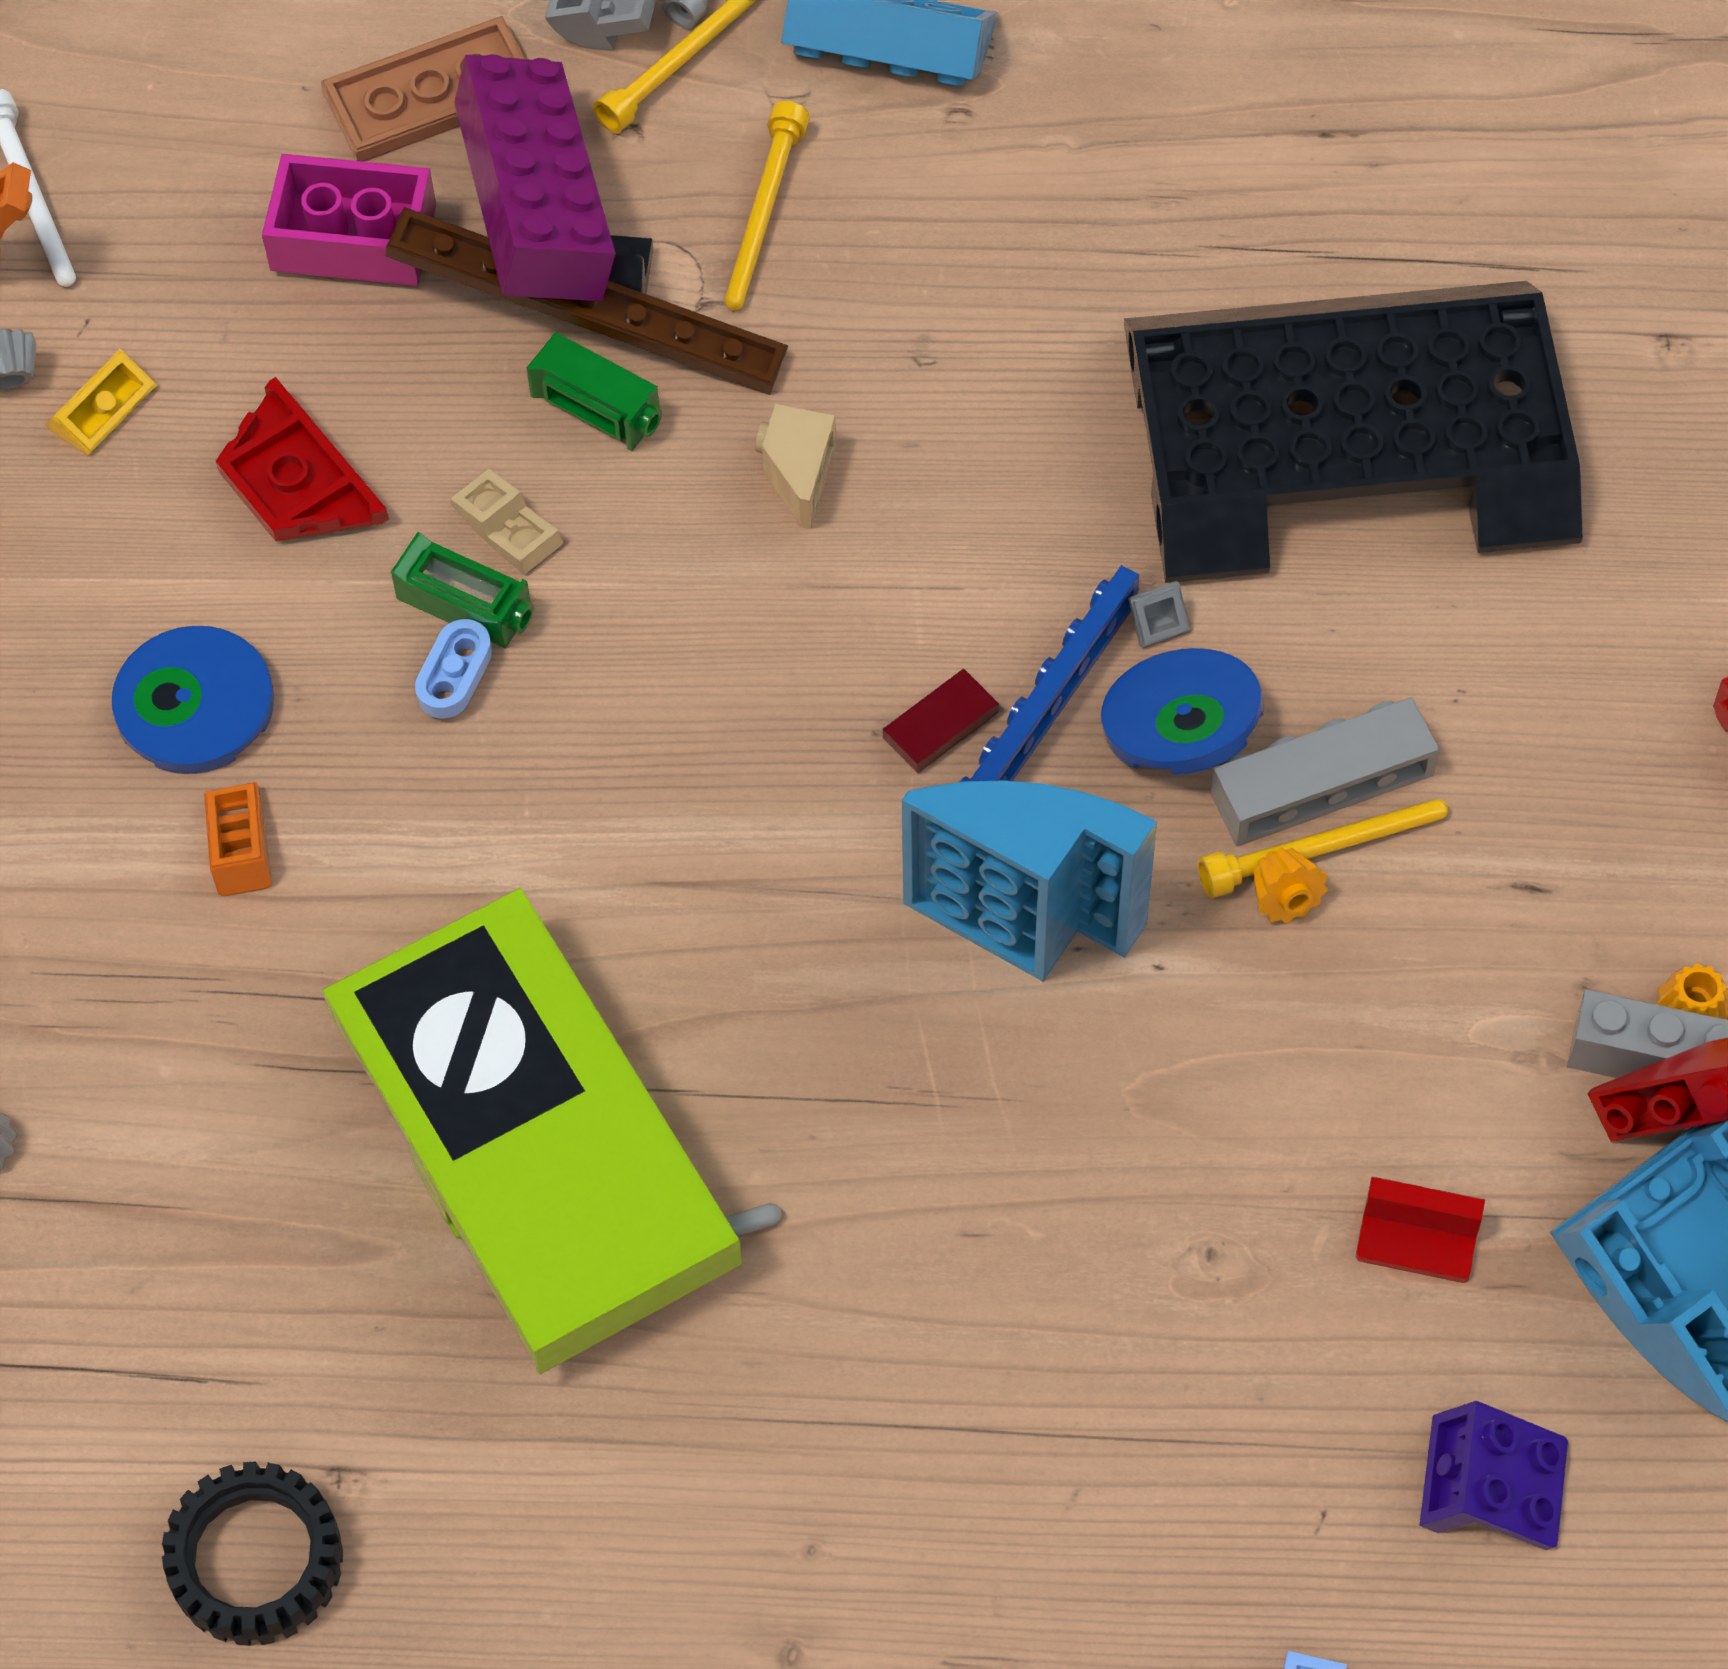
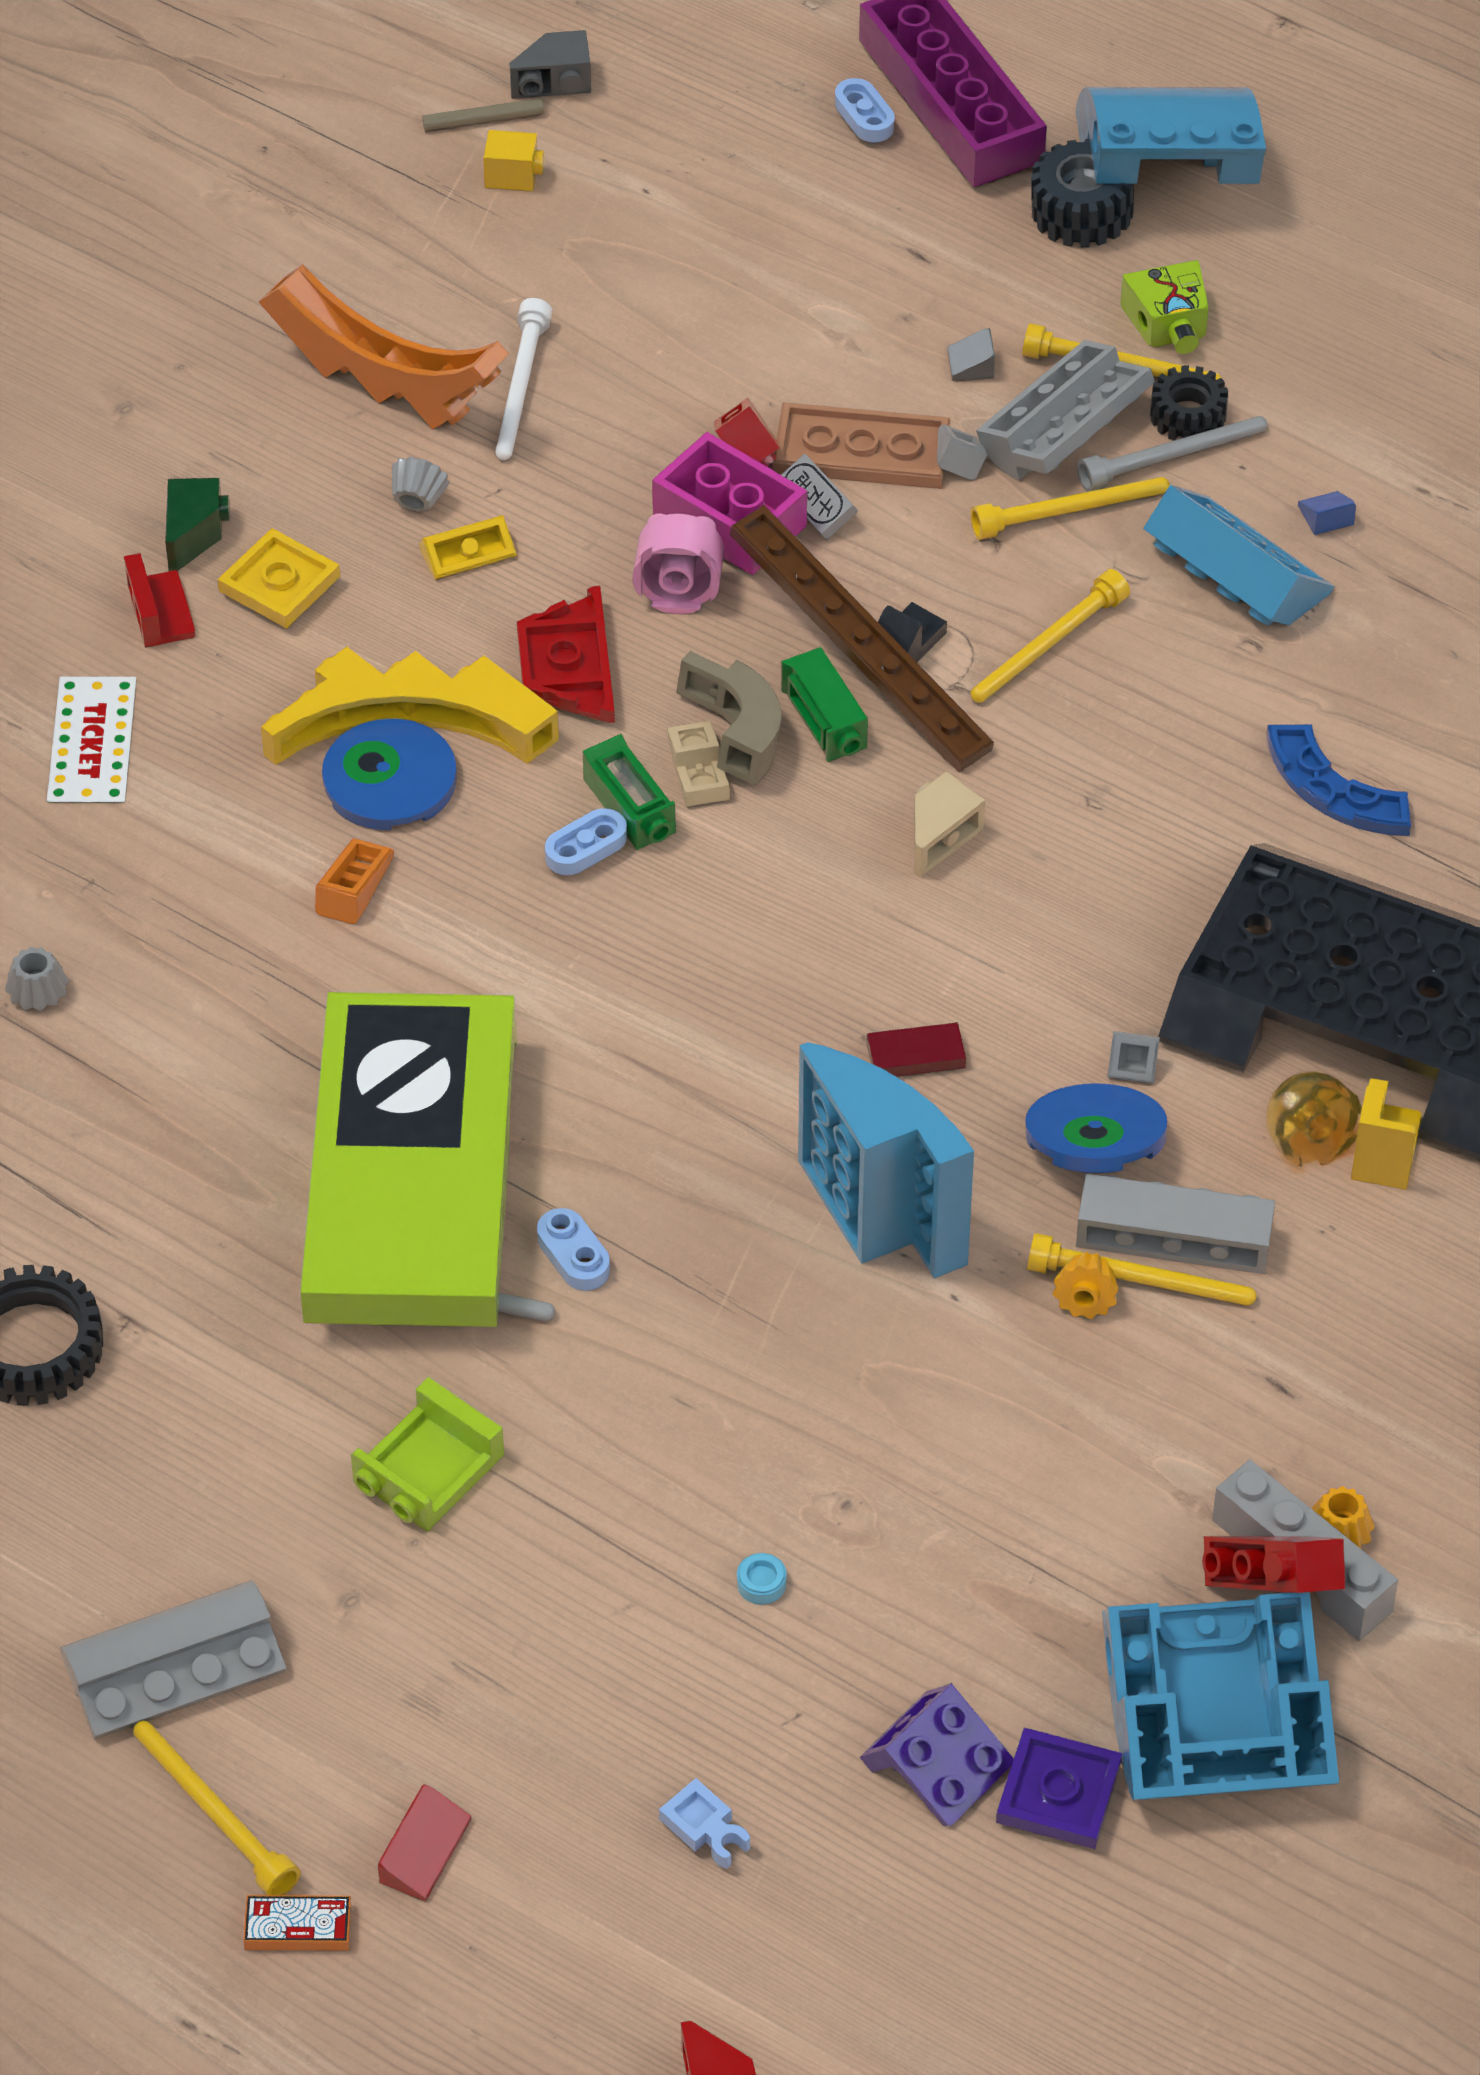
camera: 30 degrees right, 10 degrees down
magenta brick [454,54,616,301] -> none
blue plate [960,565,1140,782] -> none
red panel [1355,1176,1485,1283] -> none
none -> yellow arch [261,646,559,765]
none -> lime panel [351,1377,504,1532]
none -> light blue plate [537,1208,610,1291]
none -> bright pink brick [632,514,724,614]
none -> dark tan arch [676,651,781,786]
none -> red slope [714,397,780,467]
none -> medium azure tile [737,1553,787,1605]
none -> light grey tile [781,453,859,540]
none -> light grey slope [937,424,988,480]
none -> dark purple plate [996,1727,1123,1849]
none -> blue tile [1266,724,1411,836]
none -> clear yellow cylinder [1266,1071,1362,1167]
none -> yellow panel [1351,1078,1422,1190]

